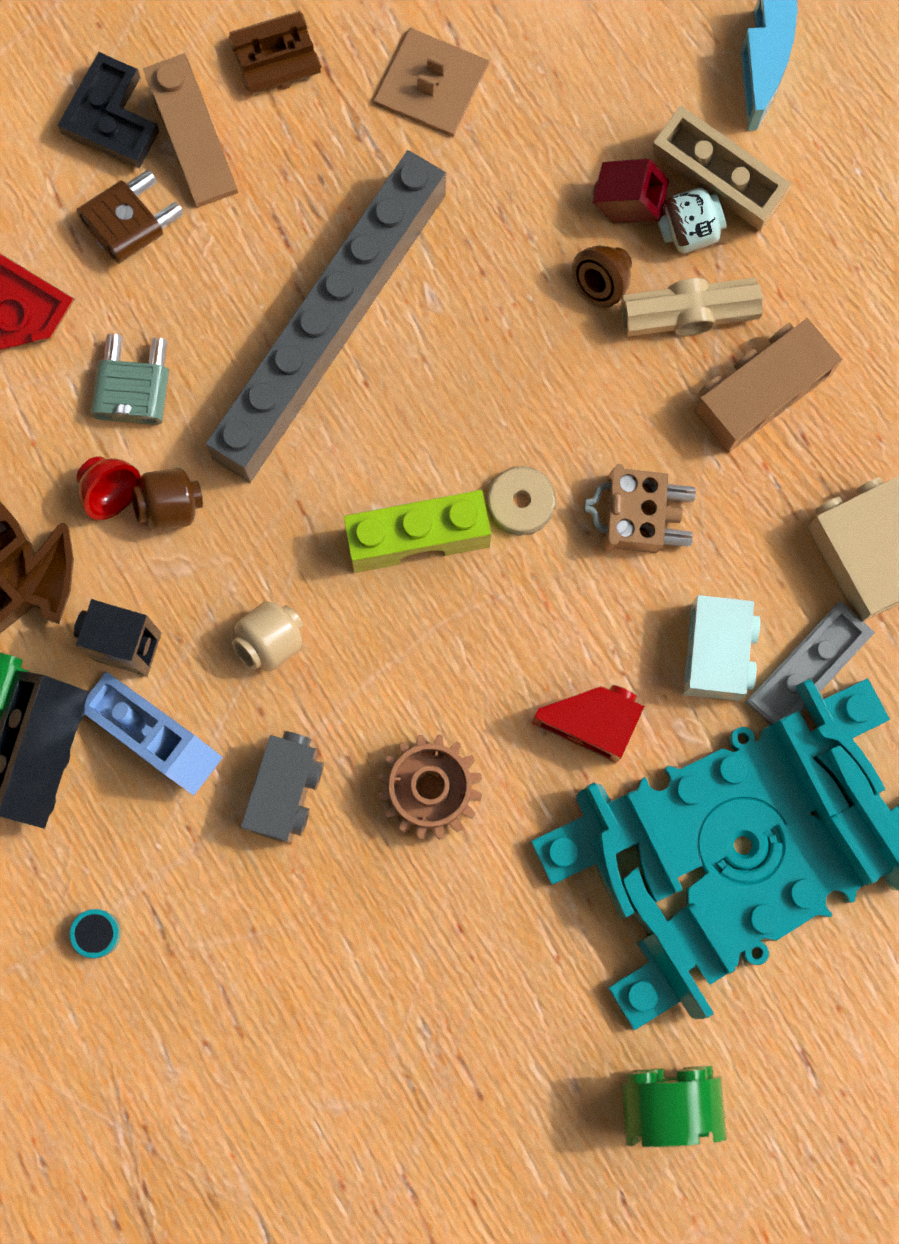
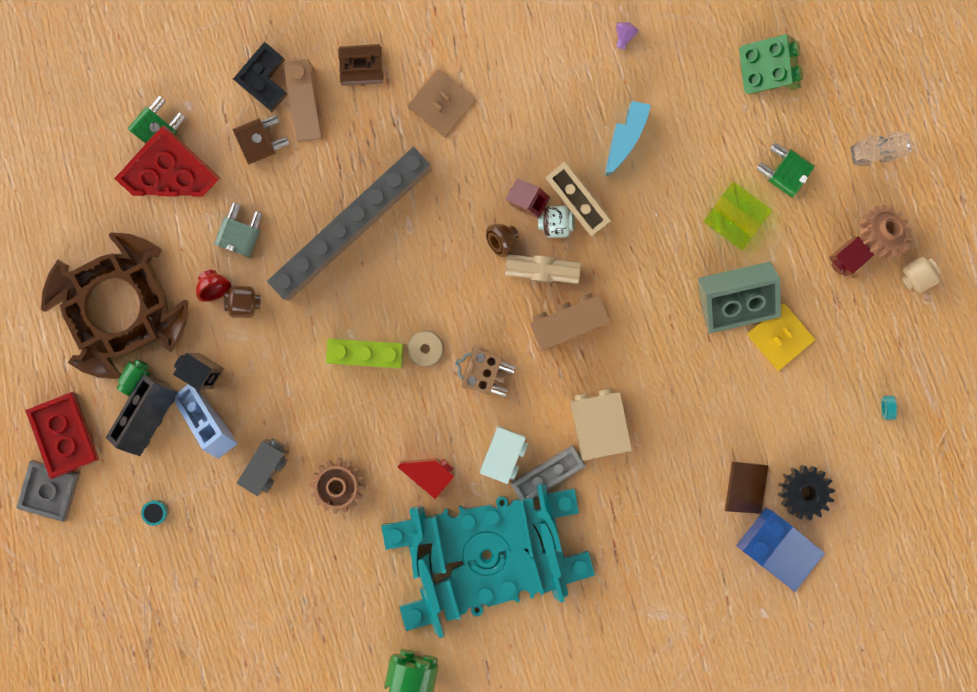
camera: 20 degrees right, 10 degrees up
tan head [232,601,303,671] -> none

